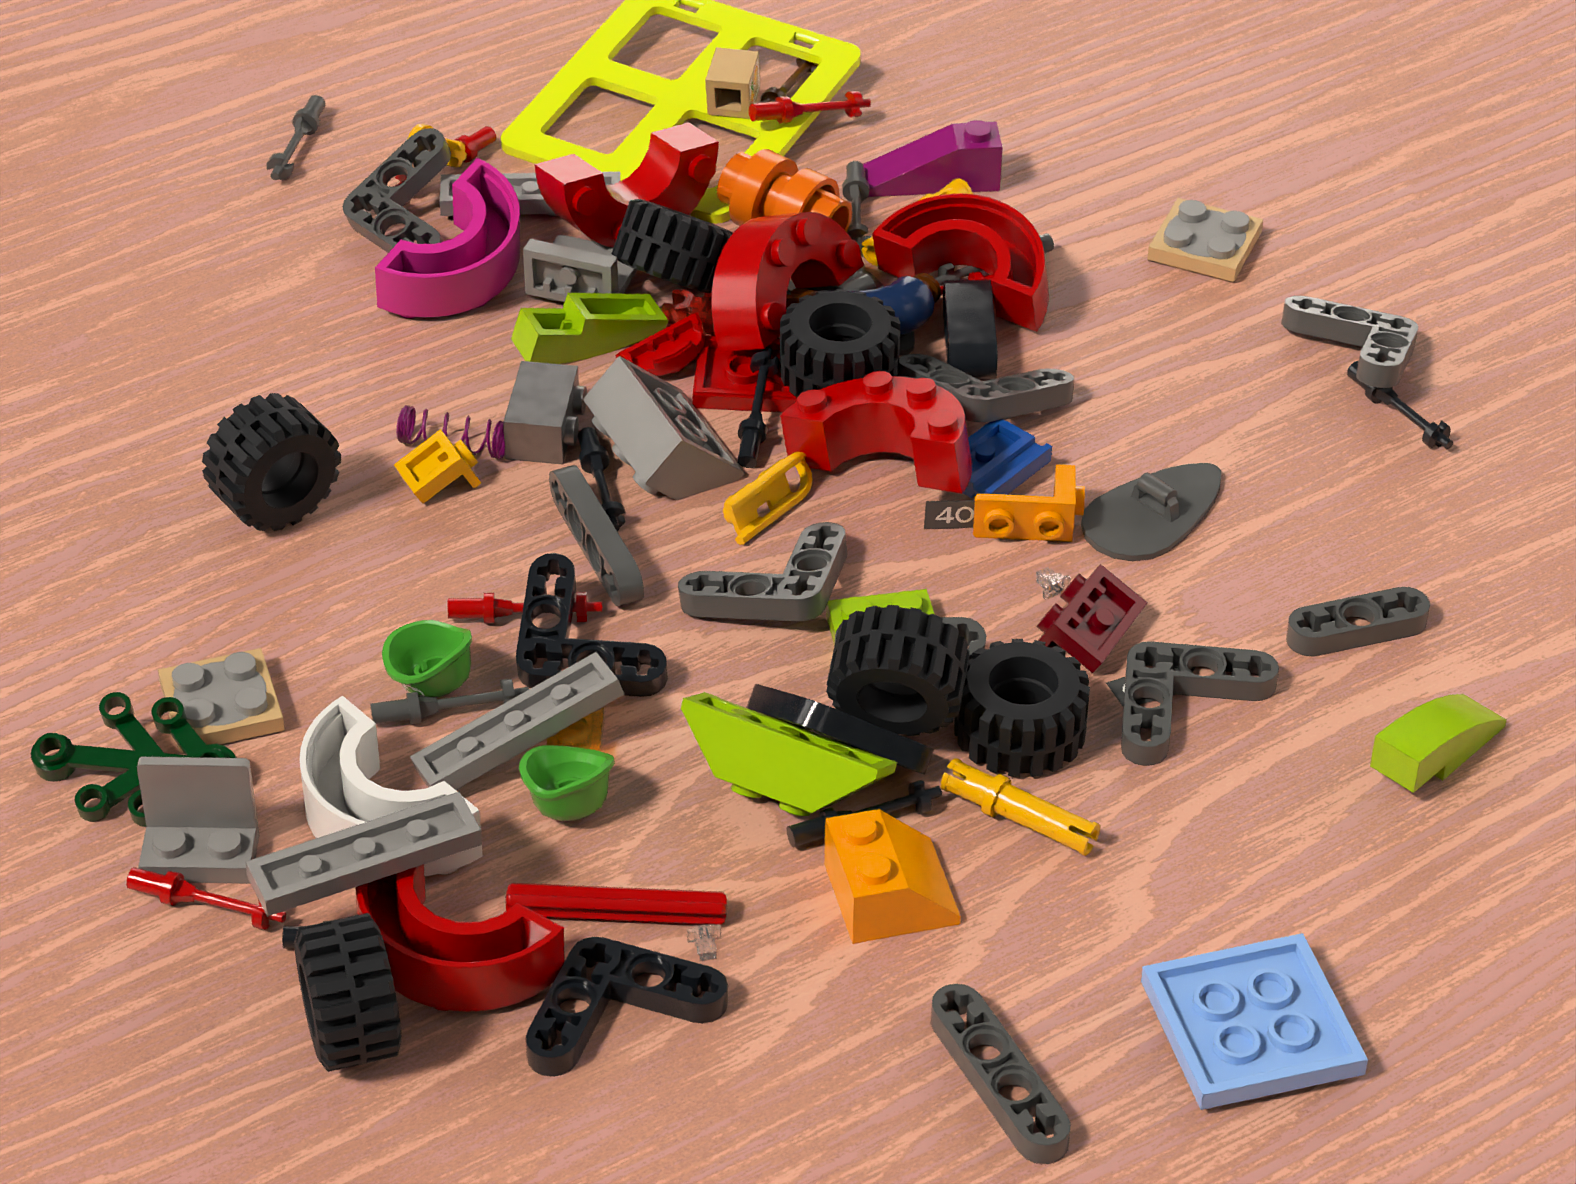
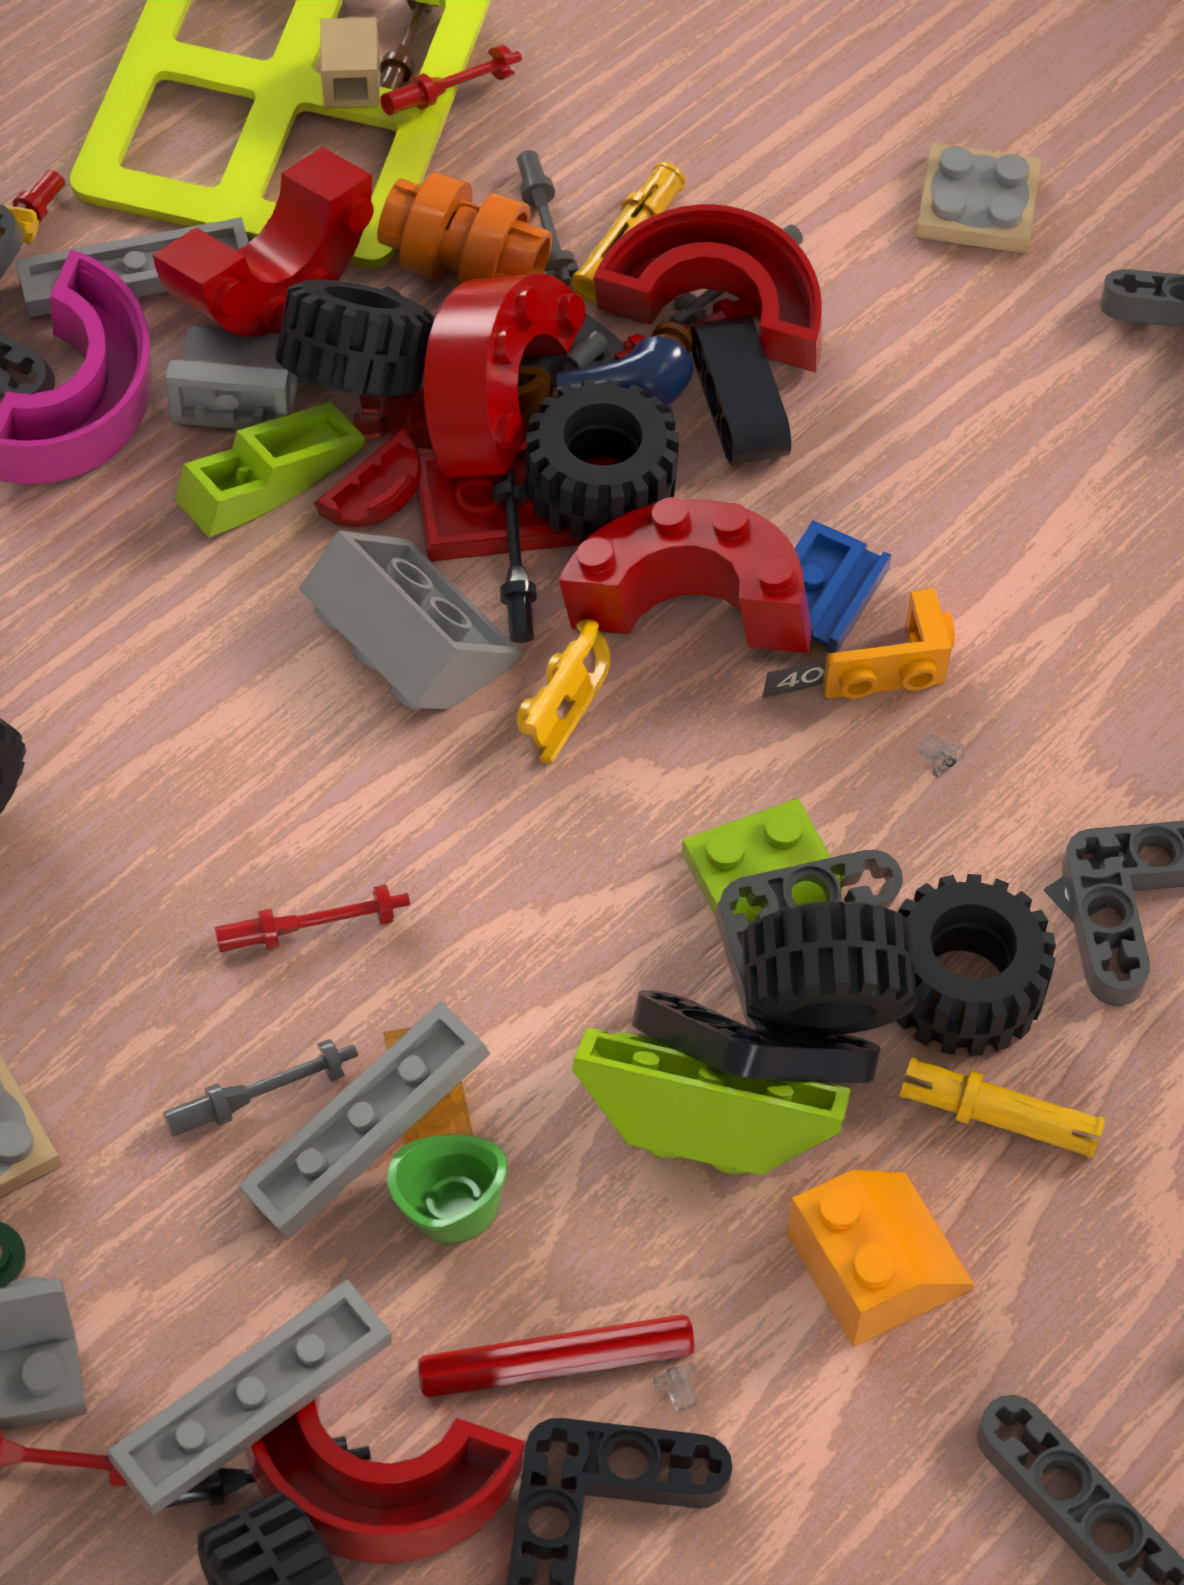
camera: 15 degrees left, 15 degrees up
white brick [299,696,483,876] -> none
bright green helmet [382,620,472,698] -> none
yellow bracket [394,429,482,504] -> none
magenta piece [396,405,505,459] -> none
flat silver brick [503,361,587,464] -> none
black beam [516,553,668,697] -> none
dark grey beam [549,465,644,607] -> none
black piece [577,427,626,532] -> none
dark grey beam [678,522,848,621] -> none
black piece [786,780,942,847] -> none
magenta slope [863,120,1003,197] -> none
dark grey beam [899,354,1075,423] -> none
dark red bracket [1036,564,1148,673] -> none
dark grey shield [1081,463,1222,561] -> none

